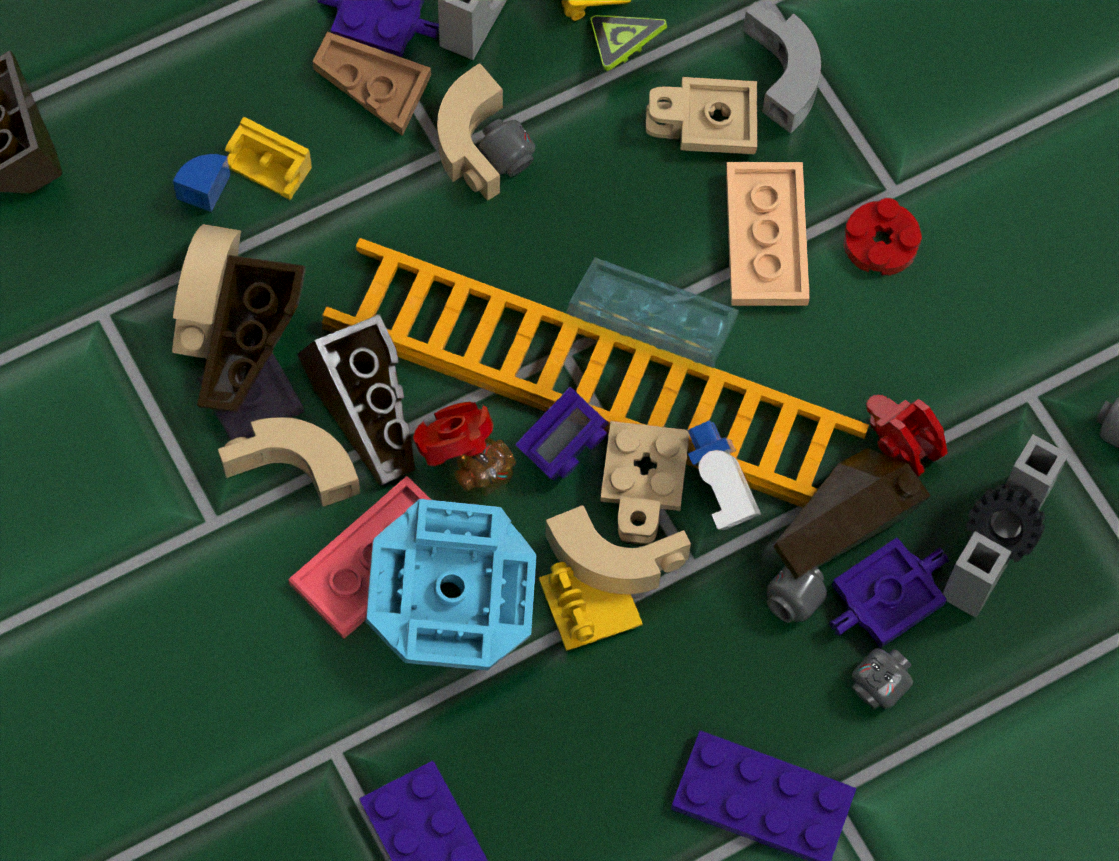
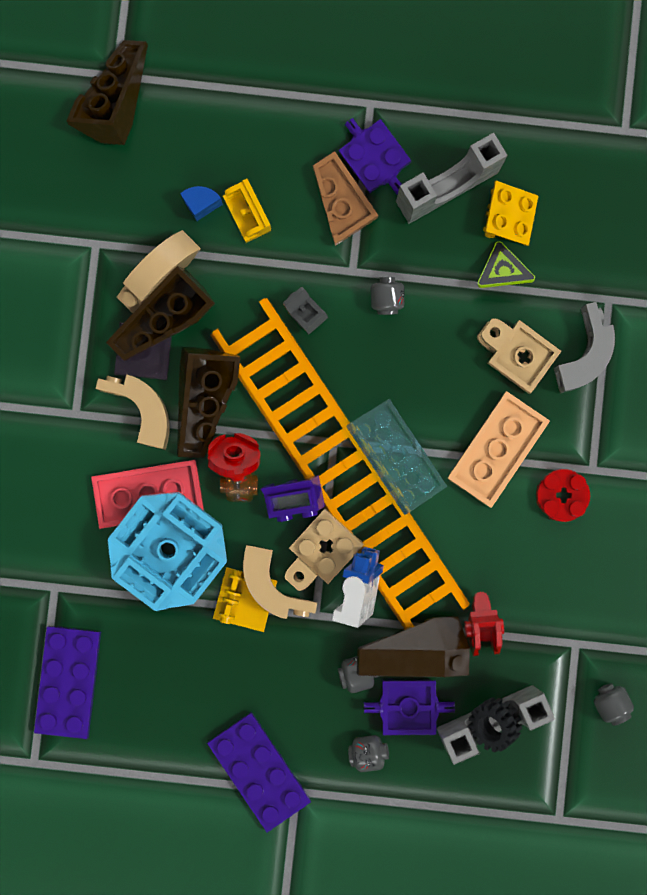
camera: 30 degrees right, 20 degrees up
tan arch [437,63,503,201] -> none
none -> dark grey bracket [283,287,328,334]

